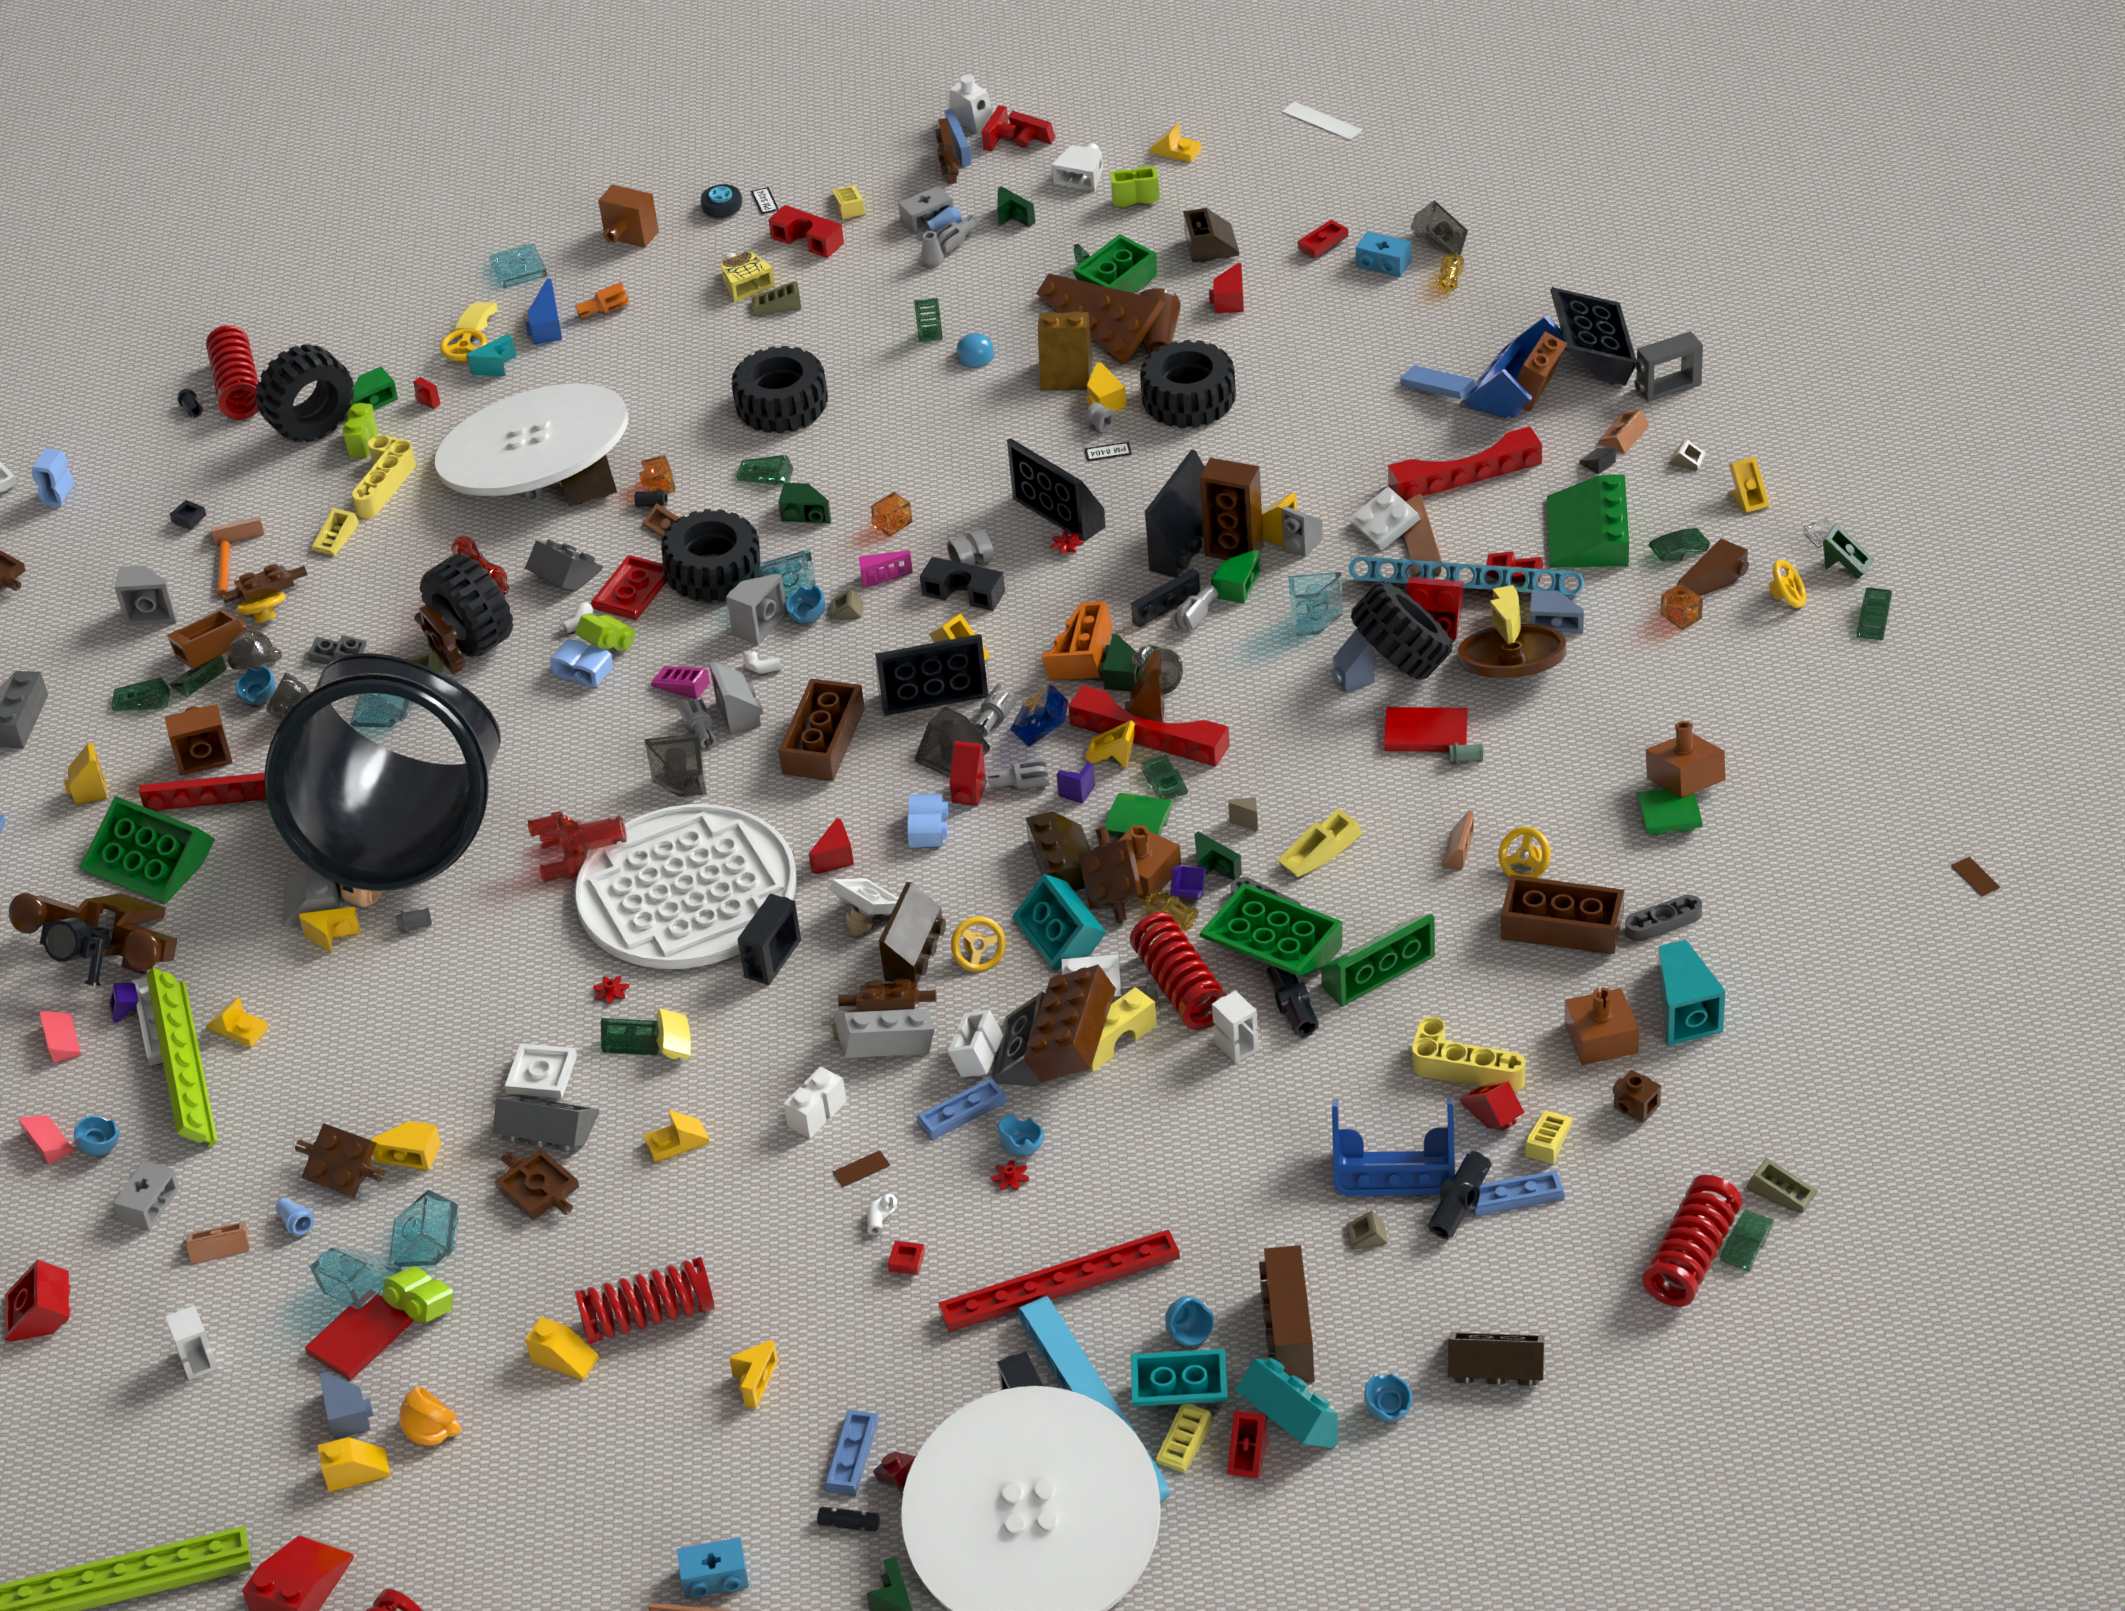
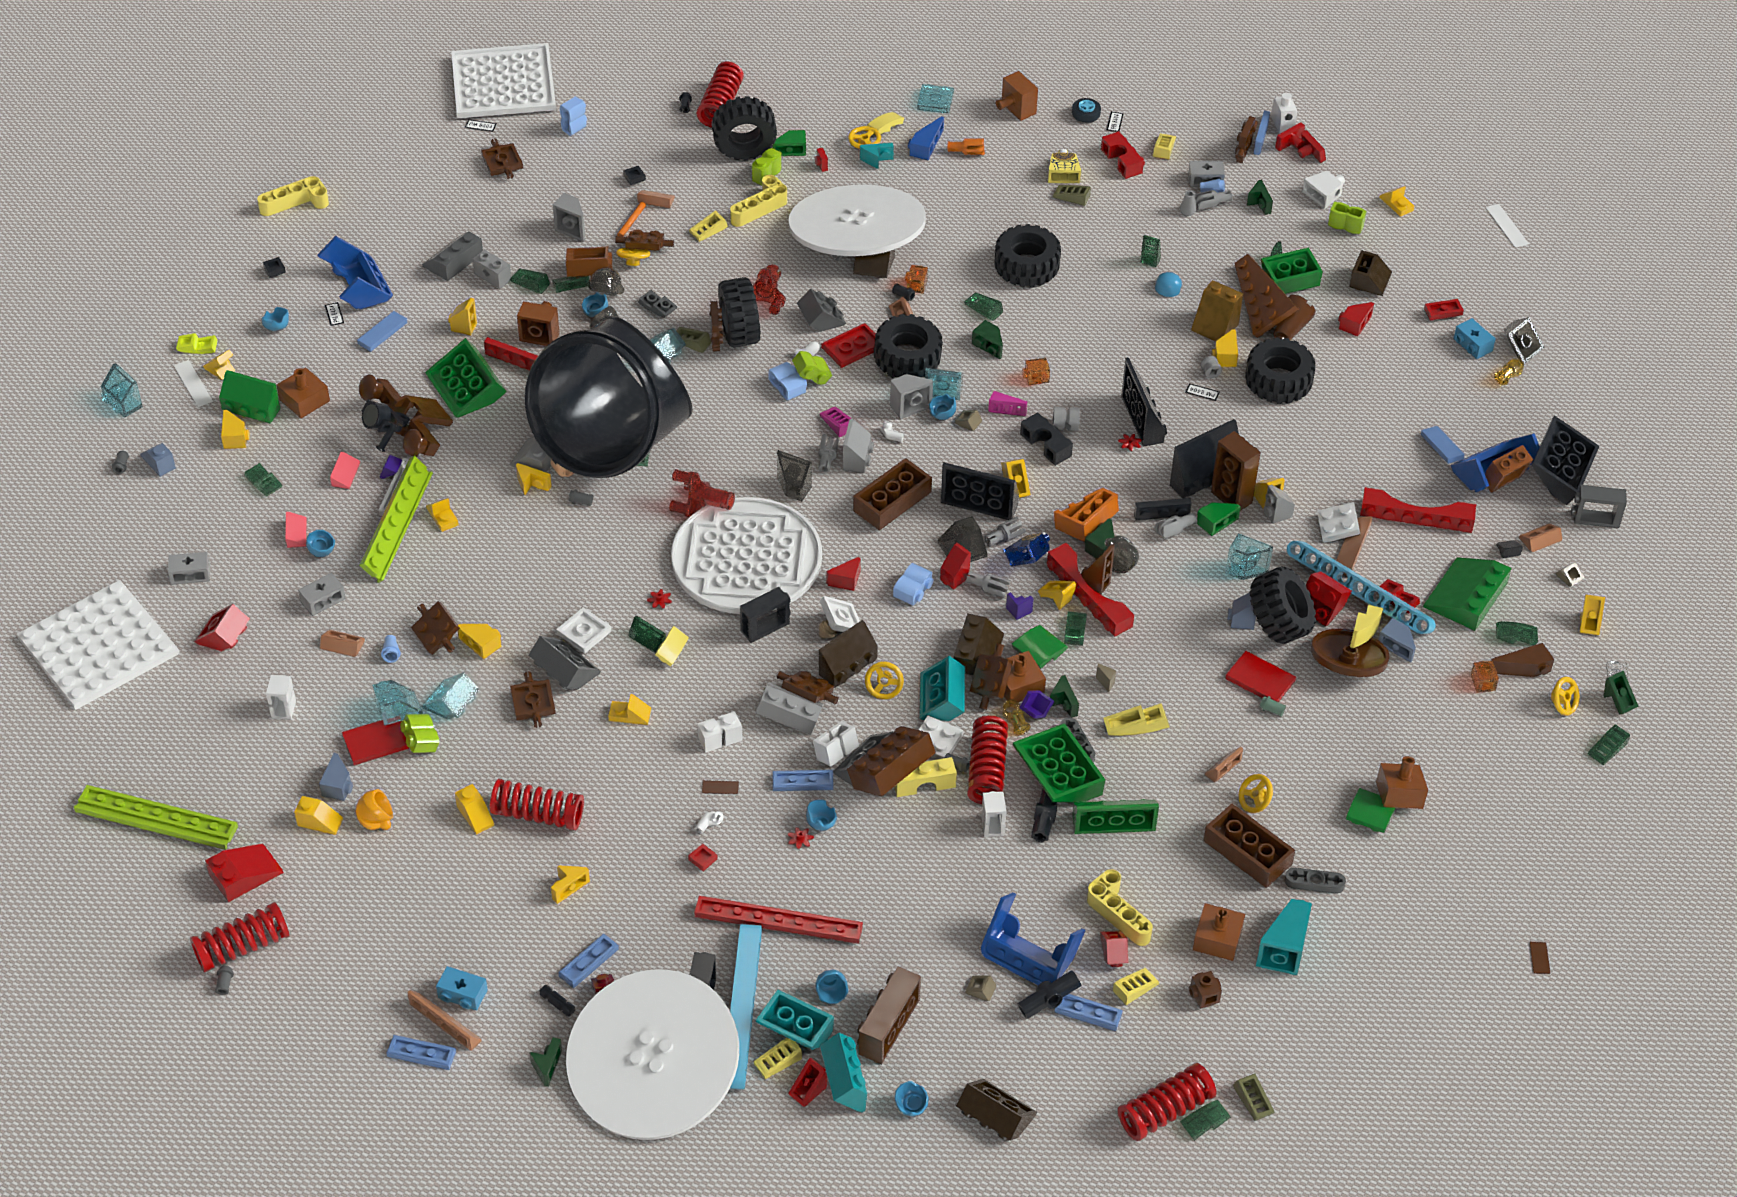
camera: 25 degrees right, 5 degrees up
none -> light grey brick [473,250,512,289]

